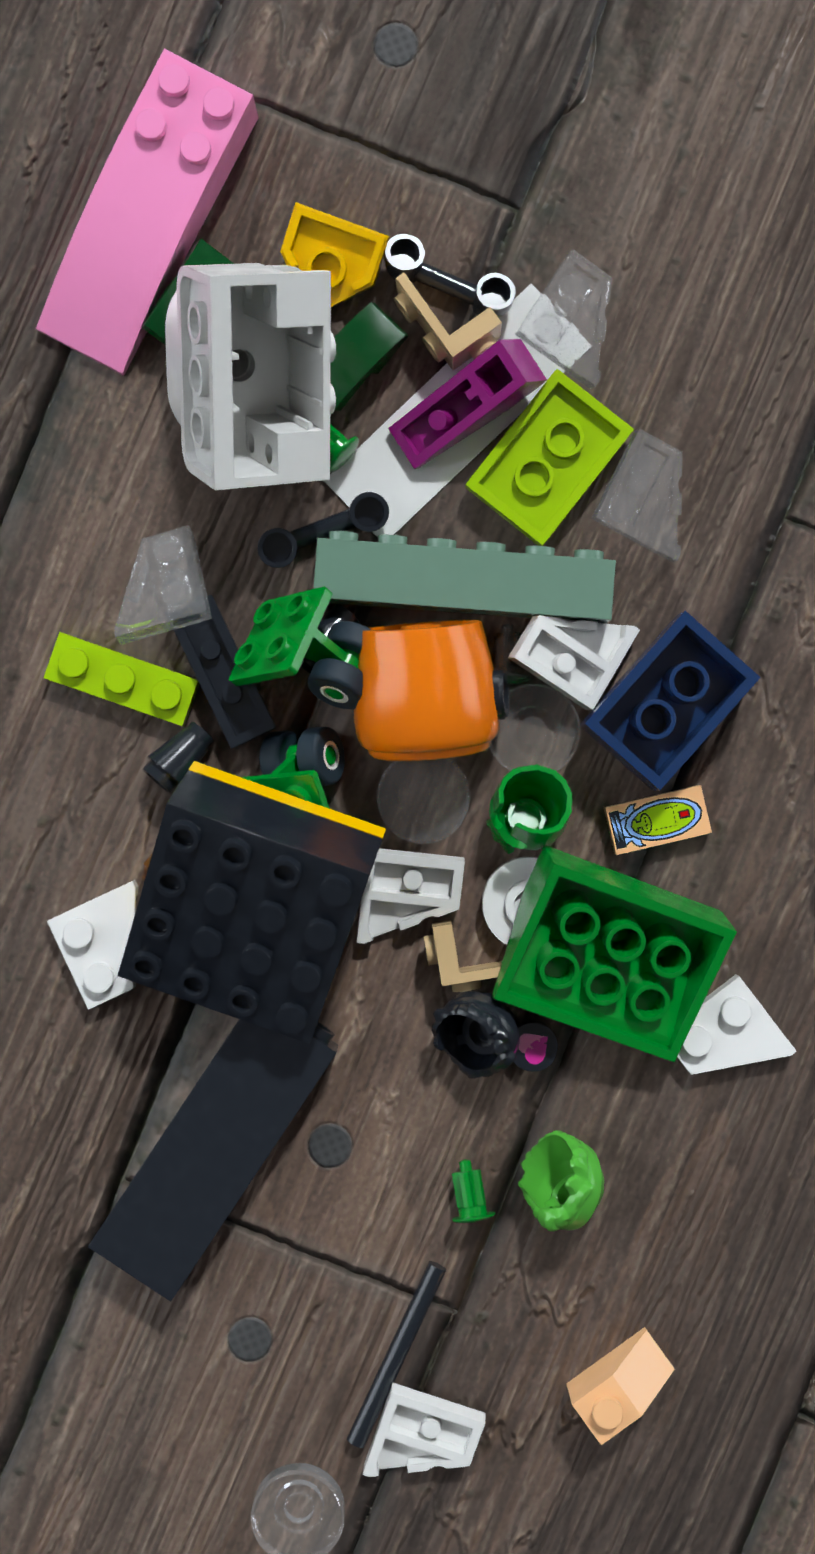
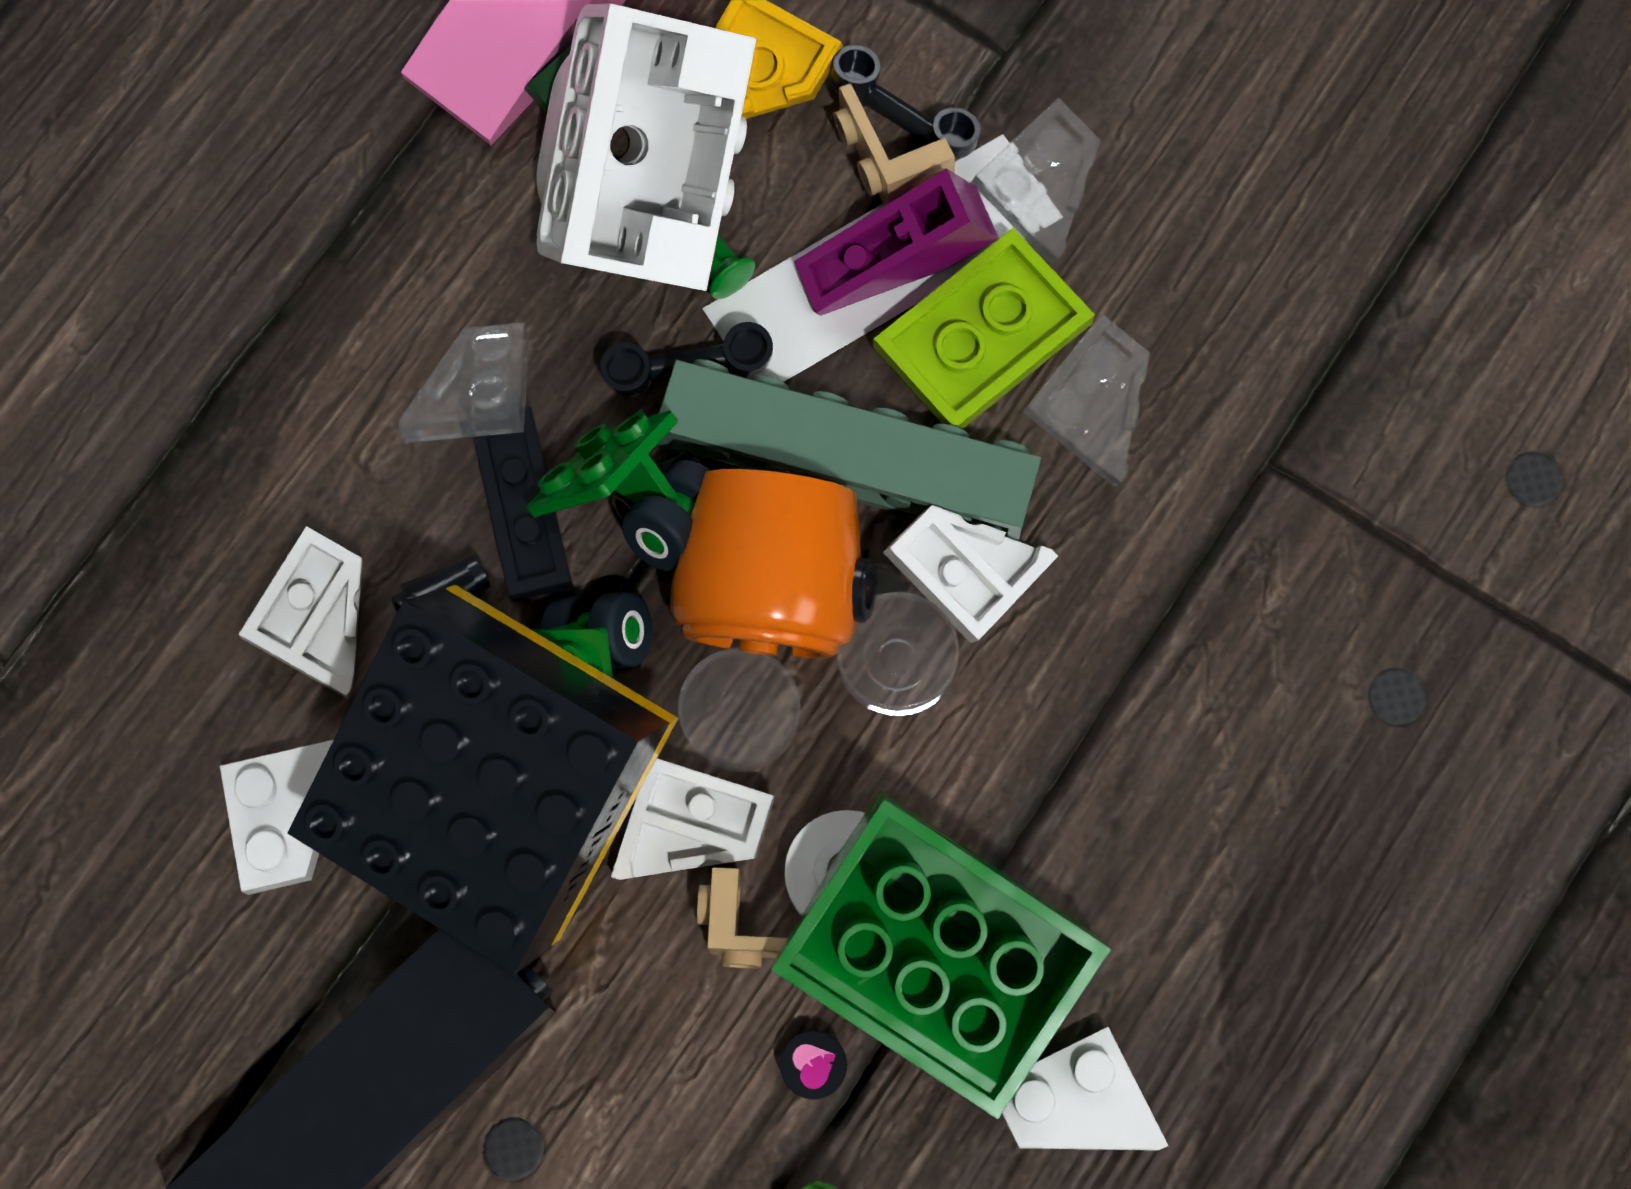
camera: 15 degrees right, 15 degrees down
lime plate [43,632,200,727] -> none
dark green slope [330,302,408,411] -> none
black hair [432,991,520,1079] -> none
green helmet [486,764,572,854] -> none
dark blue brick [579,610,761,791] -> none
tile [604,785,712,855] -> none
none -> white wing [239,526,363,699]

